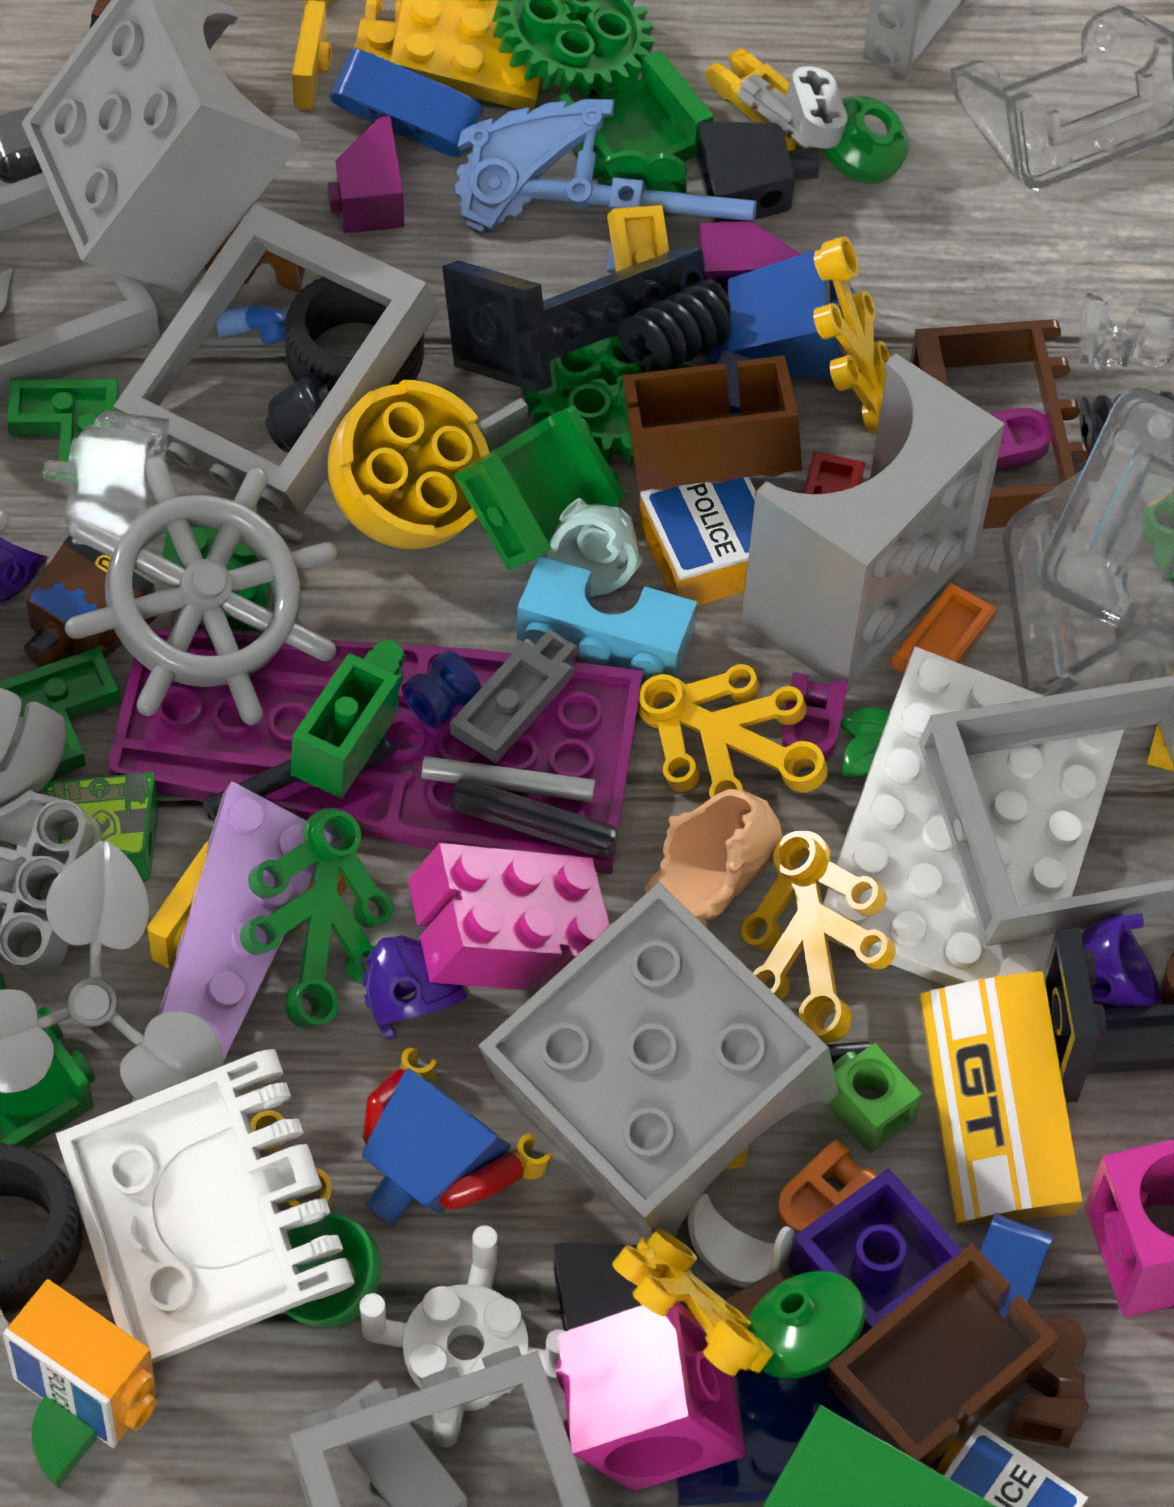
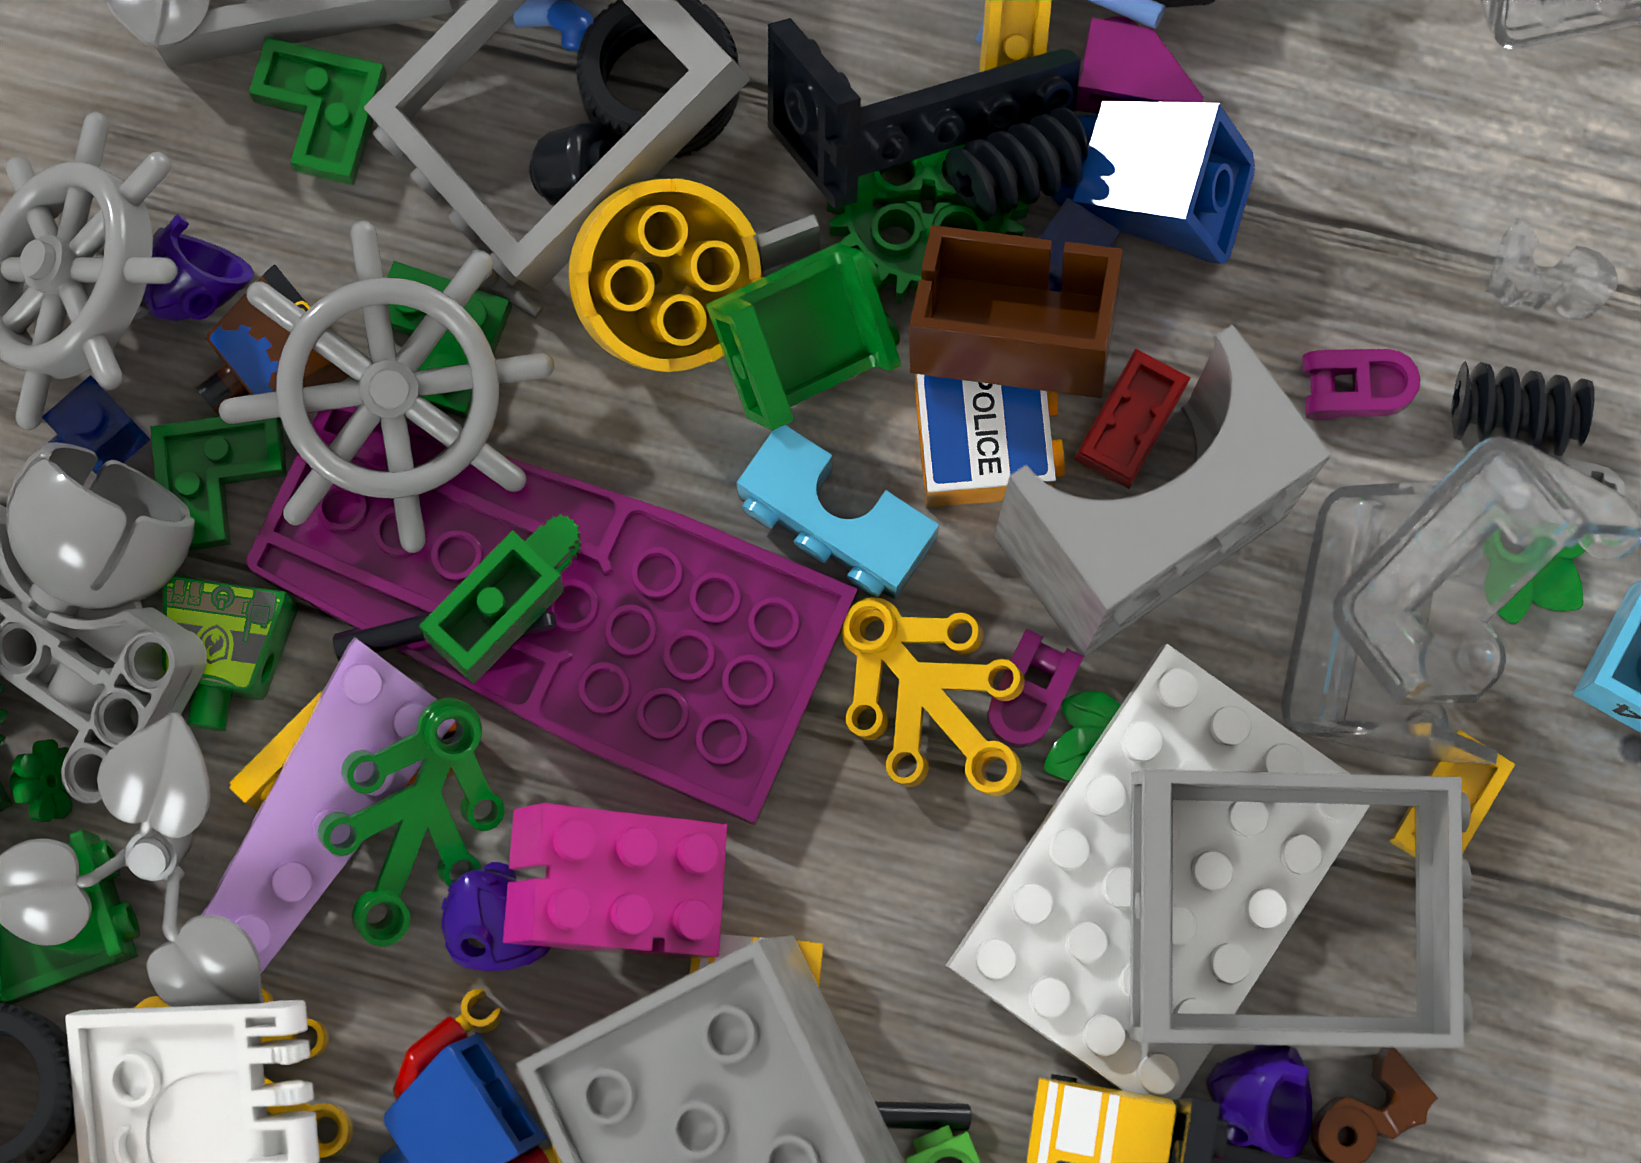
camera: 20 degrees right, 20 degrees up
clear brick [43,410,169,545] -> none
clear blue wheel [401,650,481,729] -> none
light grey bar [421,756,595,802] -> none
dark grey hinge [450,630,579,763] -> none
black axle [451,778,618,859] -> none
light aqua helmet [547,498,643,597] -> none
light nougat piece [645,789,783,927] -> none
yellow plant [741,831,896,1043] -> none
yellow plant [813,236,890,434] -> none
orange tile [891,582,997,674] -> none
reddish brown hinge [910,319,1099,529] -> none

